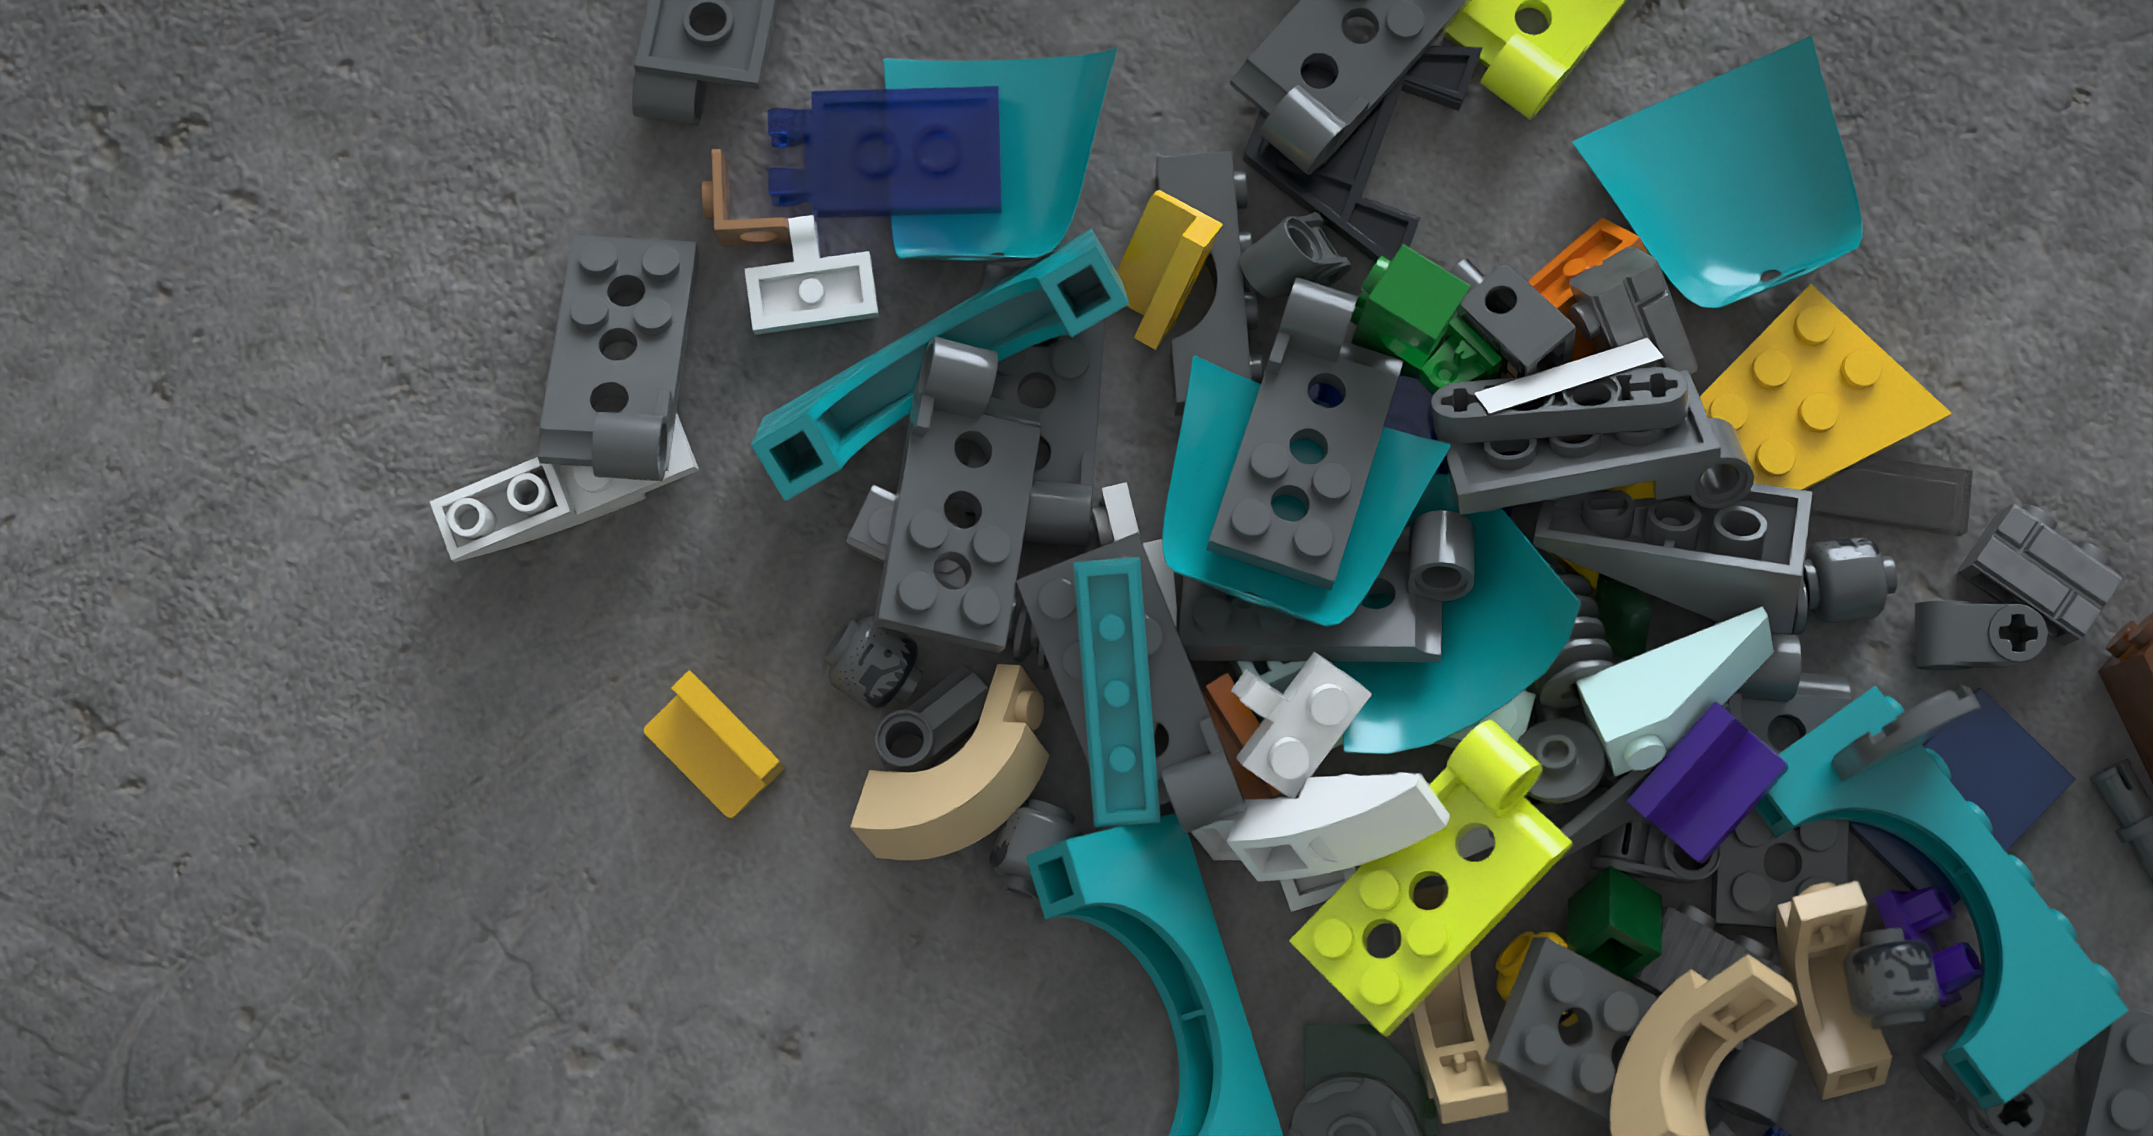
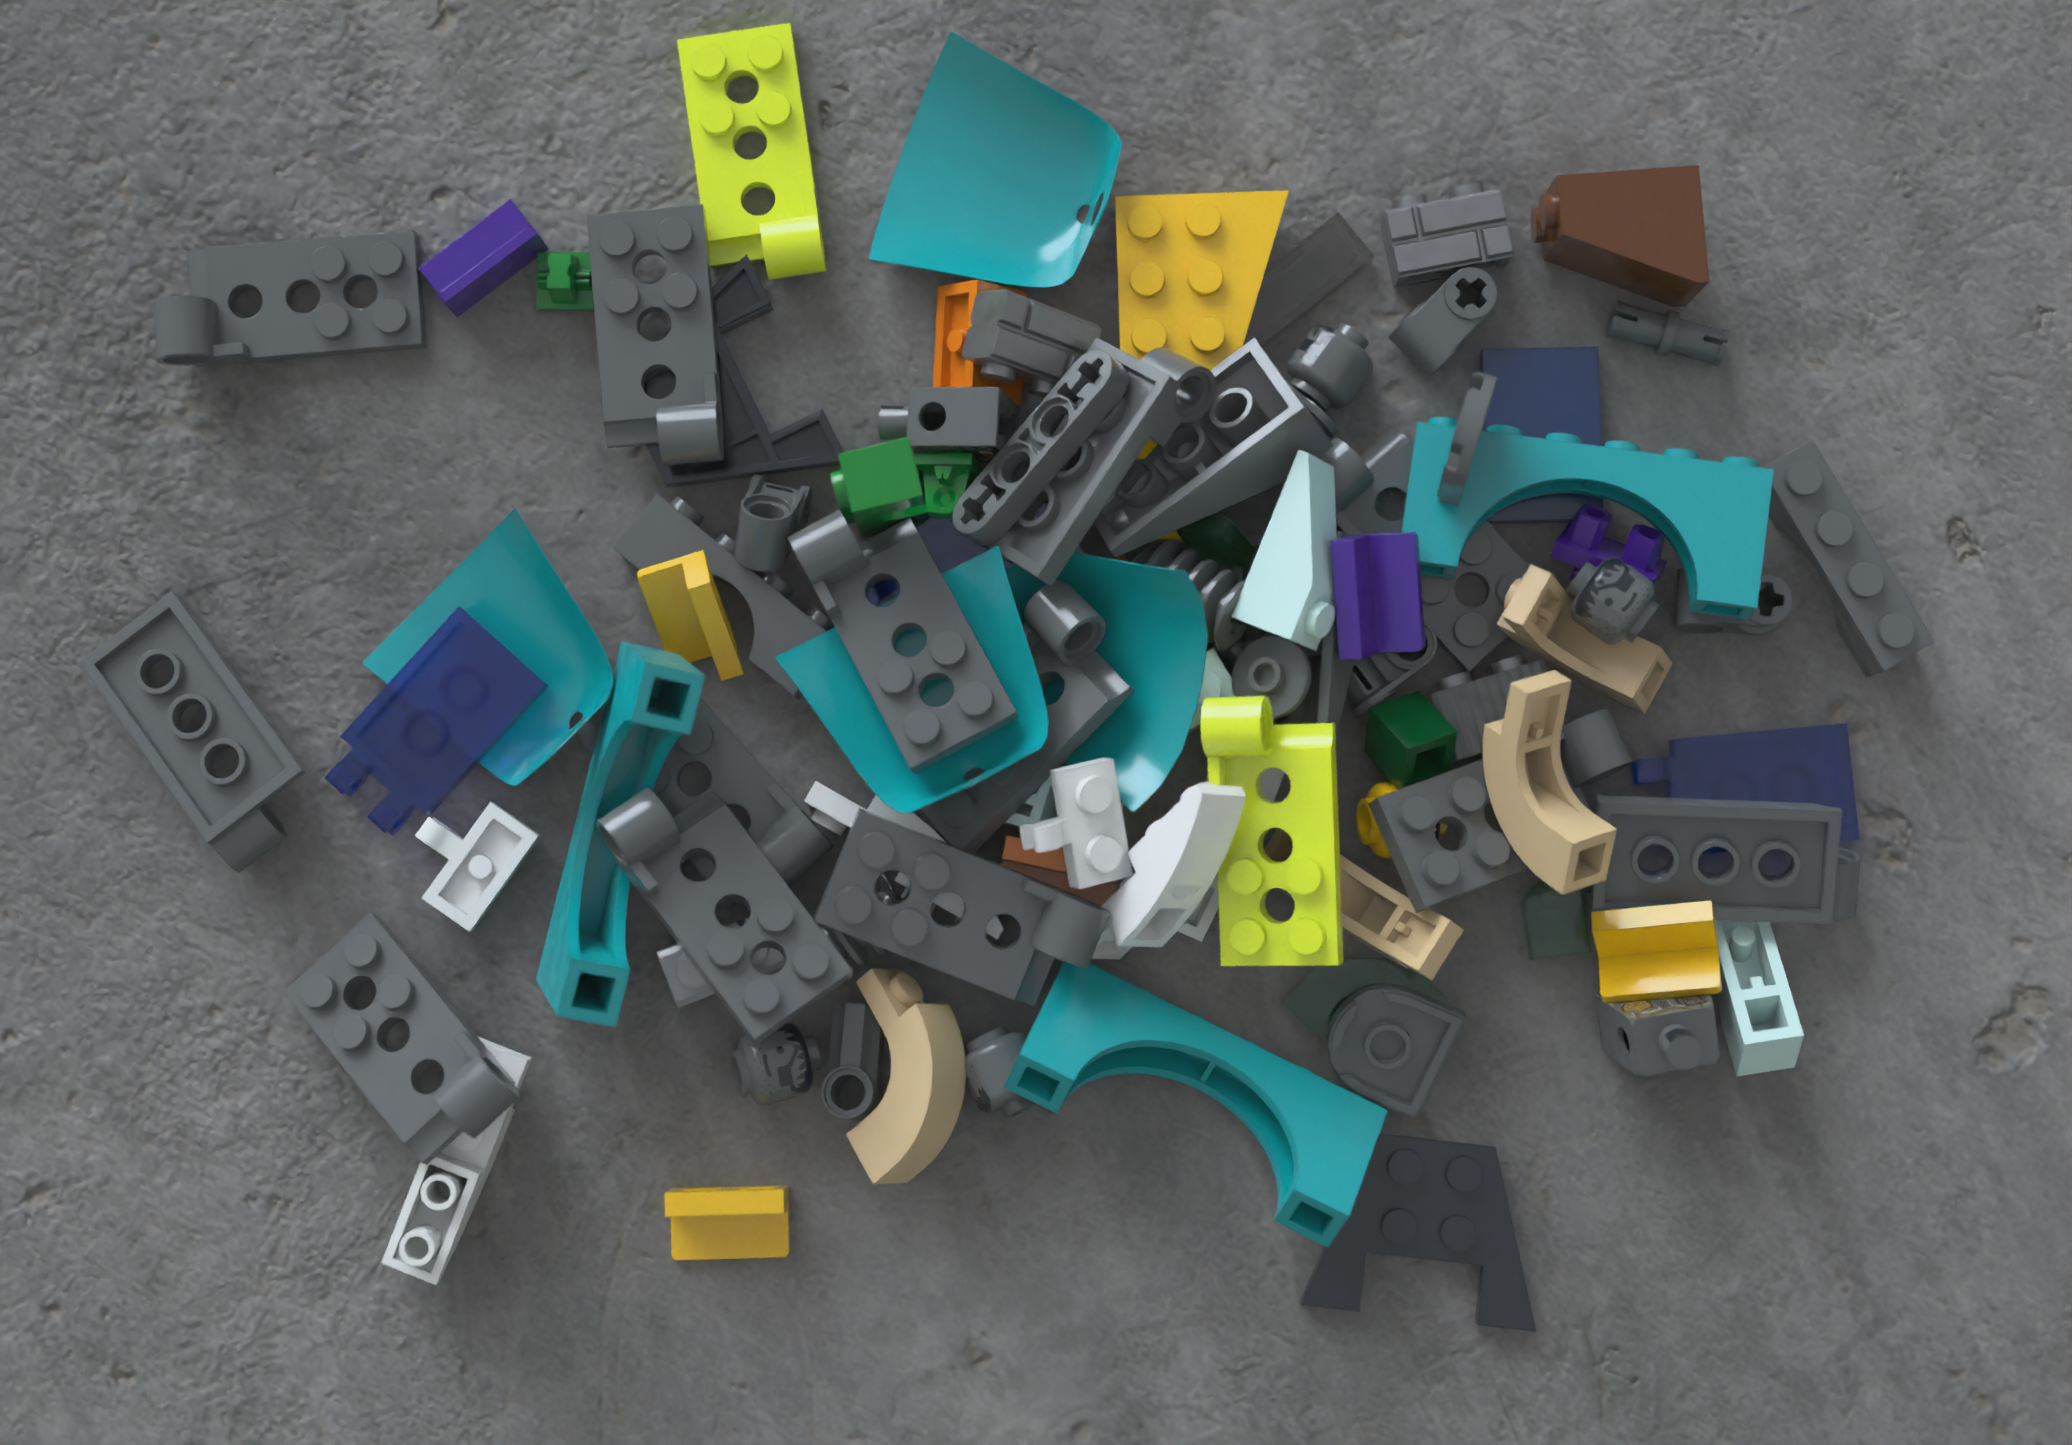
camera: 45 degrees left, 5 degrees up
medium nougat bracket [702,149,792,247] -> none
teal tile [1073,557,1161,827] -> none
white sticker [1475,338,1664,414] -> none

